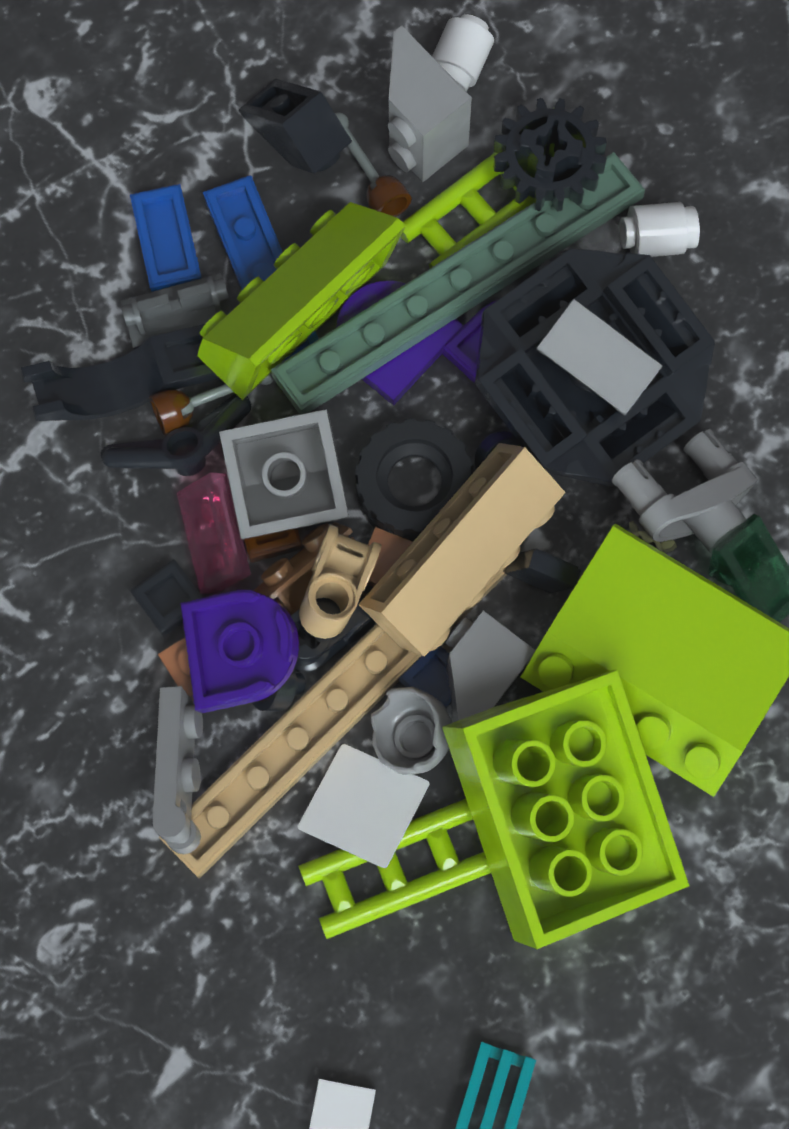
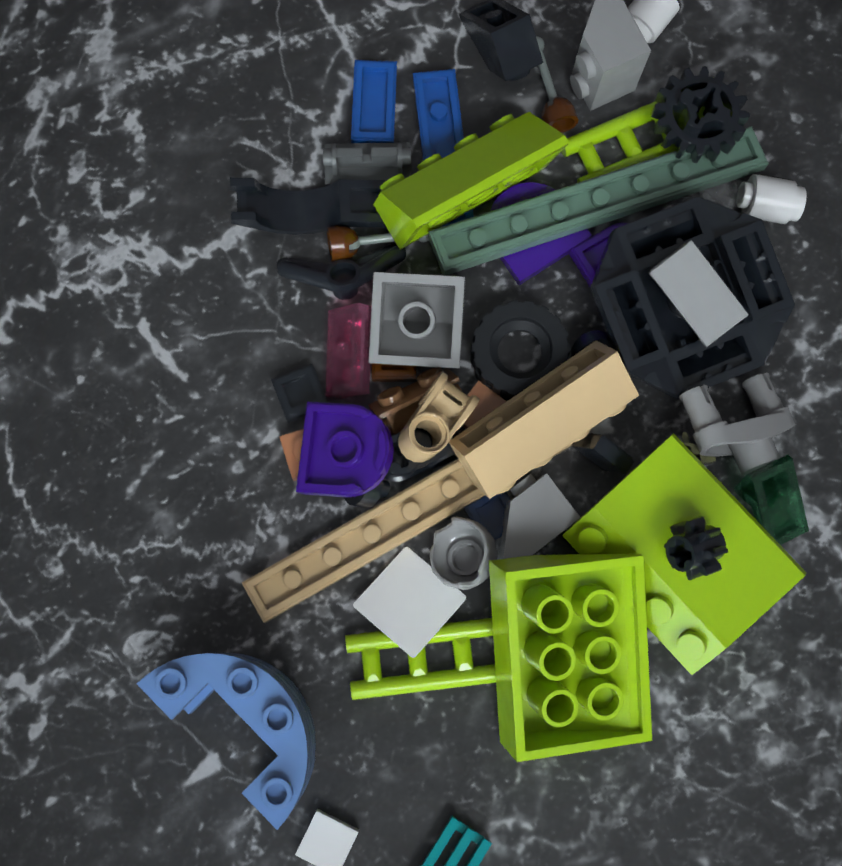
camera: 10 degrees right, 5 degrees up
light grey plate [153,686,203,854] -> none
none -> medium blue cylinder [137,653,316,830]
none -> black gear [664,516,728,580]

